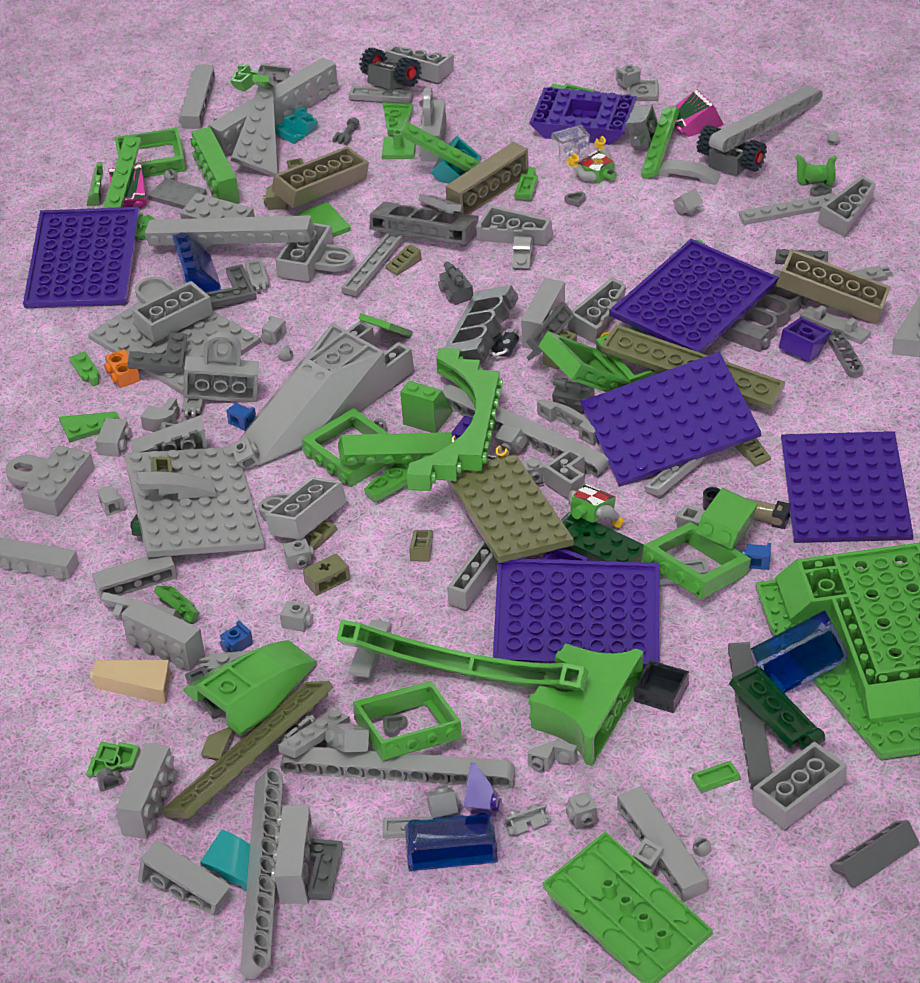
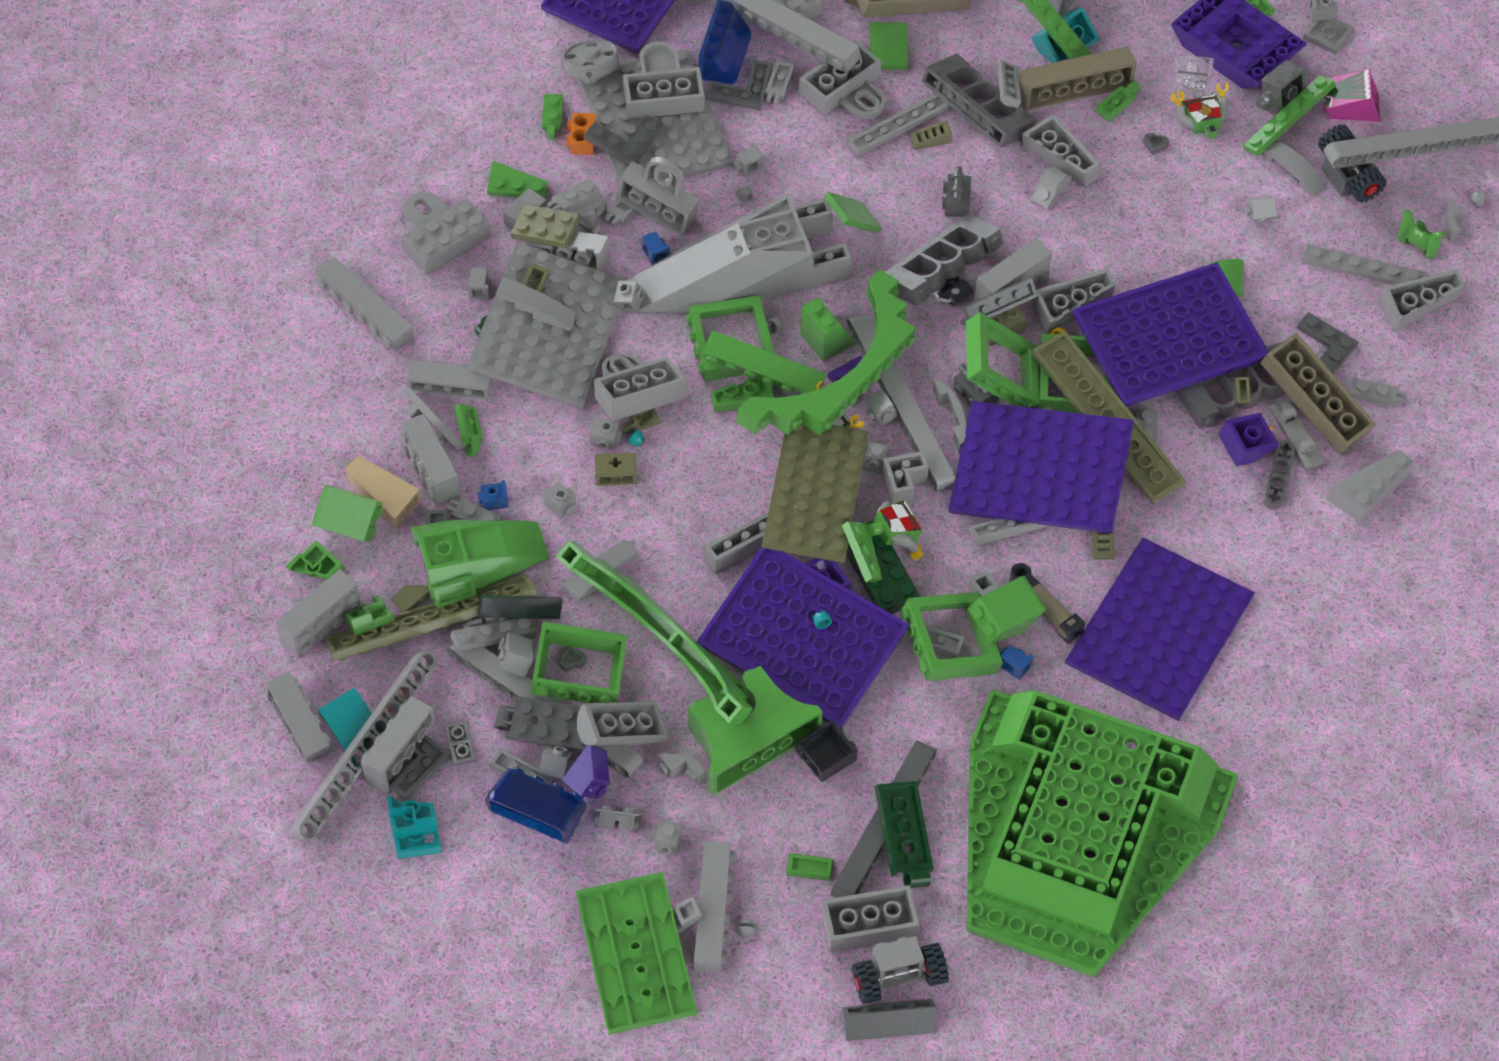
camera: 25 degrees right, 15 degrees up
flat silver tile [96,768,123,792] -> none
olive slope [409,530,433,562] -> none
clear blue windscreen [751,610,848,693] -> none
flat silver tile [810,182,832,197] -> none
none -> bright green slope [311,485,383,542]
none -> bright green slope [345,595,395,636]
none -> teal slope [386,796,441,859]
none -> bright green tile [431,574,478,608]
none -> light grey slope [445,721,475,765]
none -> black tile [477,595,563,619]
none -> dark grey hinge [494,696,587,752]
none -> olive plate [510,204,580,248]
none -> light grey hinge [547,178,601,212]
none -> light grey piece [563,40,620,83]
none -> light grey brick [577,701,669,746]
none -> teal hinge [627,429,645,447]
none -> teal hinge [813,610,832,629]
none -> bright green wing [842,521,882,583]
none -> brick [852,936,949,1004]
none -> olive piece [1233,377,1251,403]
none -> light grey slope [1445,199,1462,242]

